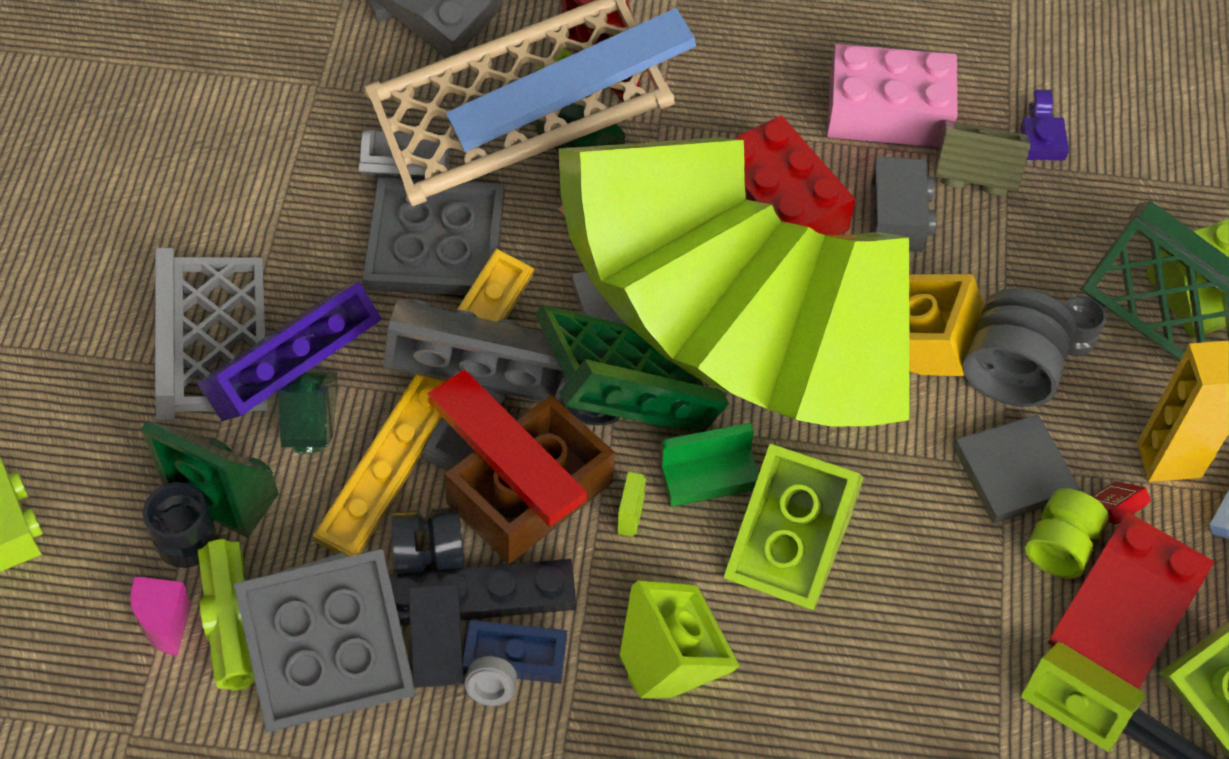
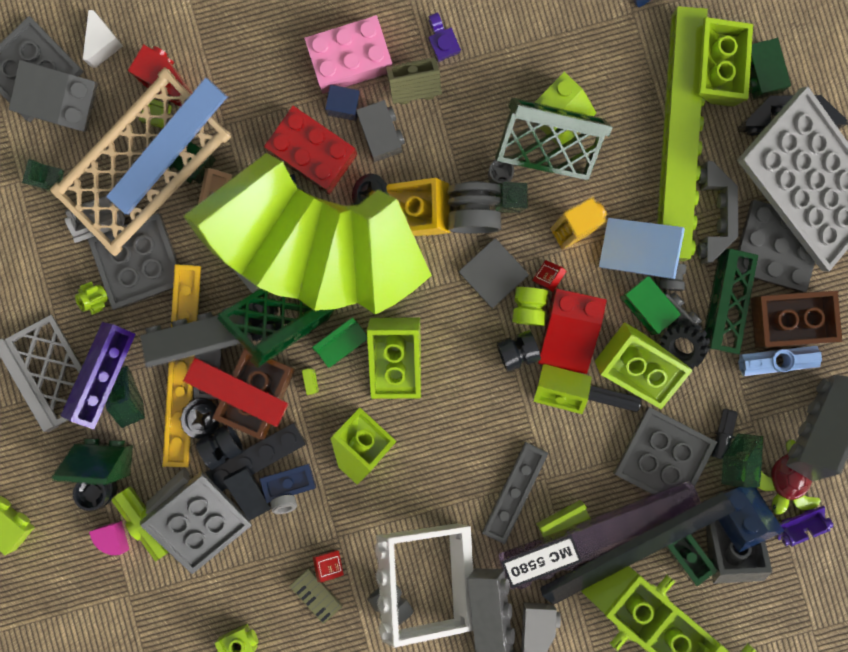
camera: 20 degrees left, 30 degrees up
none -> clear green panel [22,159,64,193]
none -> lime gear [75,281,108,315]
none -> black gear [179,398,219,439]
none -> dark blue panel [325,85,360,121]
none -> clear green brick [496,182,528,213]
none -> black wheel [496,330,541,372]

